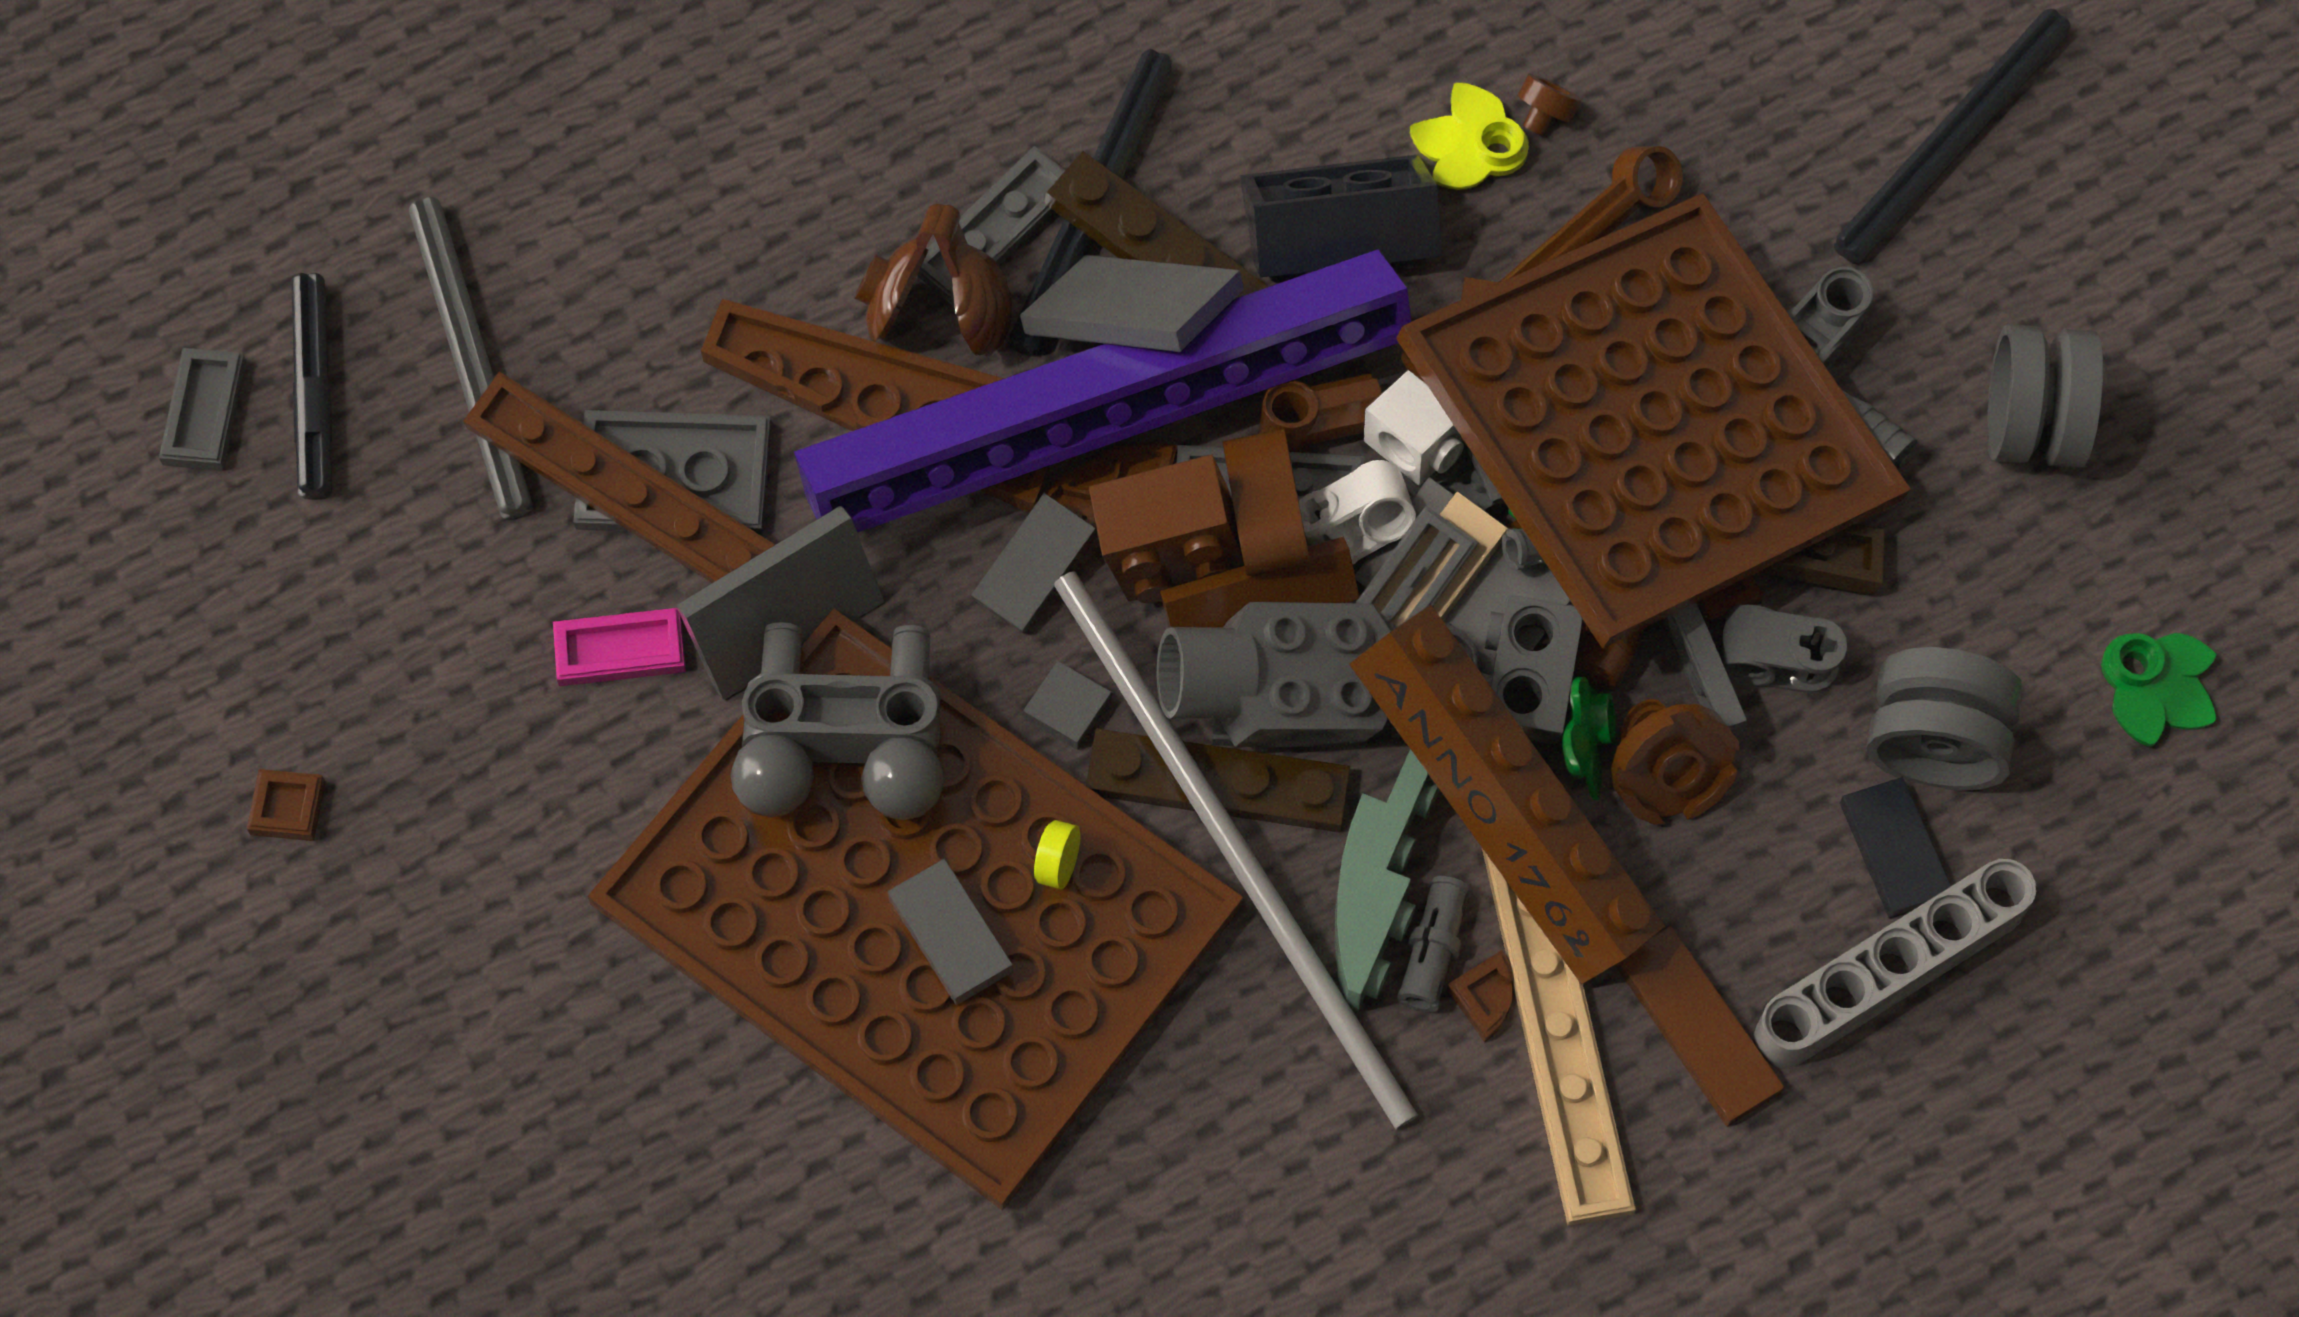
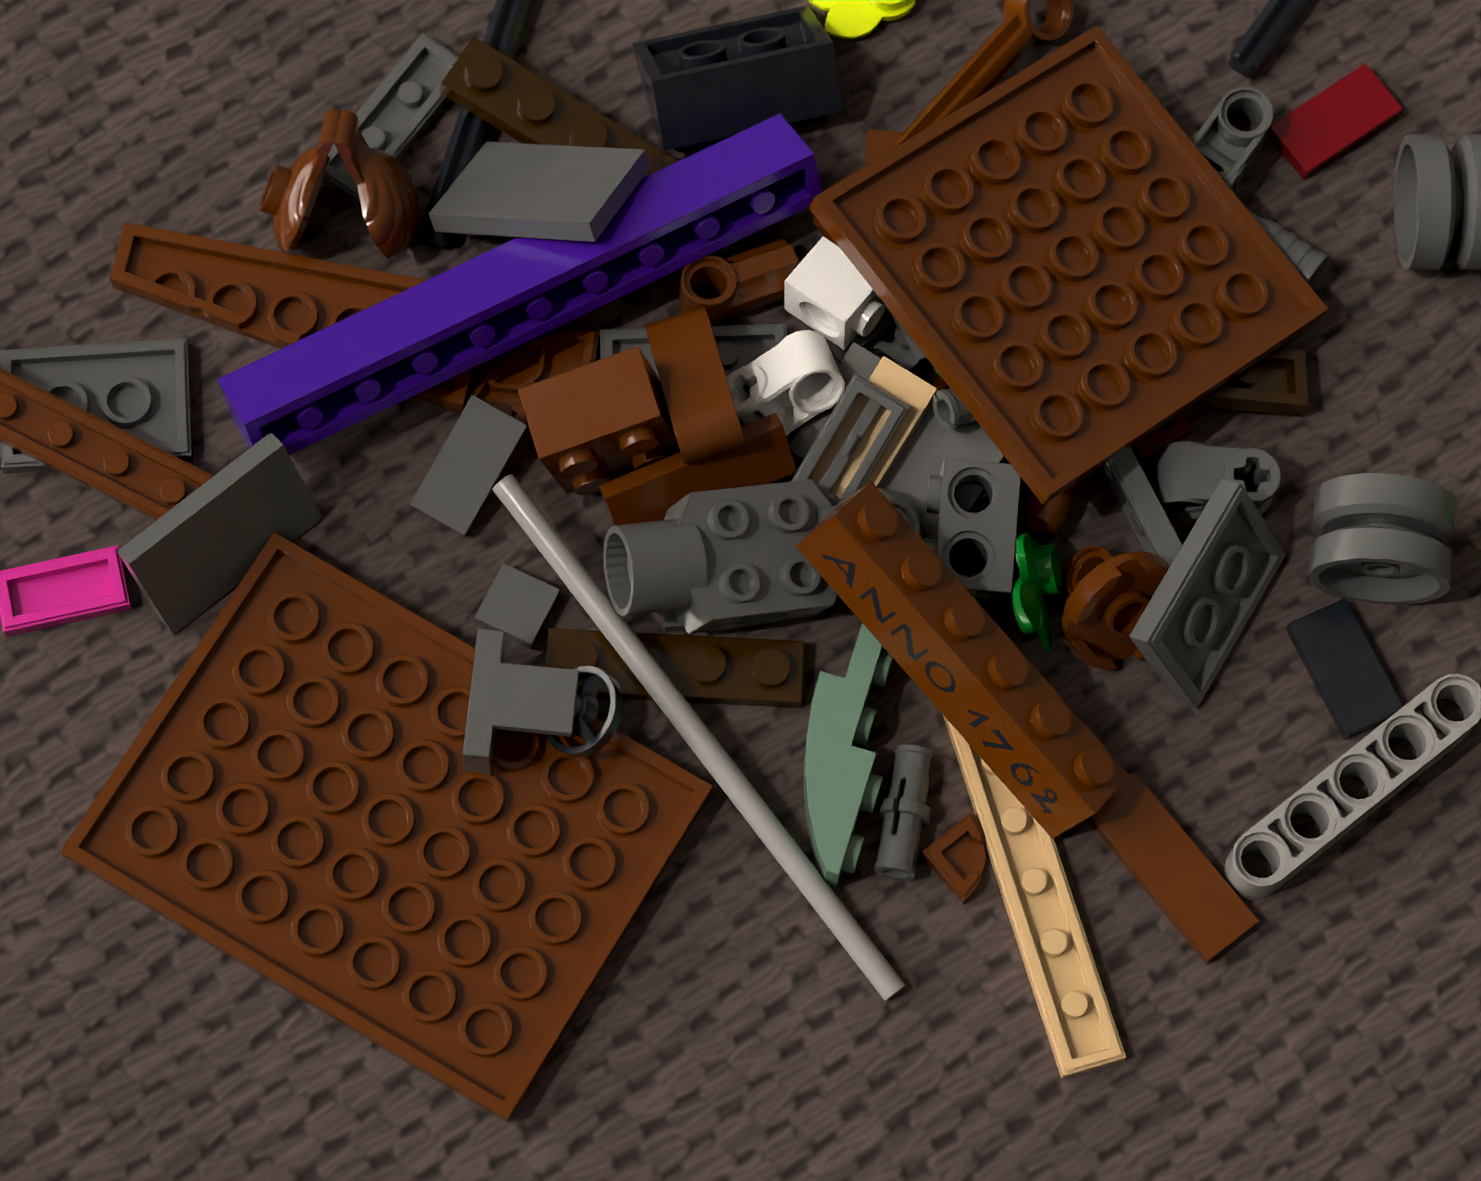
camera: 10 degrees left, 5 degrees up
dark grey piece [730,622,945,821] -> none
dark grey tile [887,859,1013,1005] -> none
neon yellow tile [1034,820,1081,889] -> none
none -> dark grey piece [463,629,623,774]
none -> dark grey tile [1129,479,1287,709]
none -> dark red tile [1267,63,1403,180]

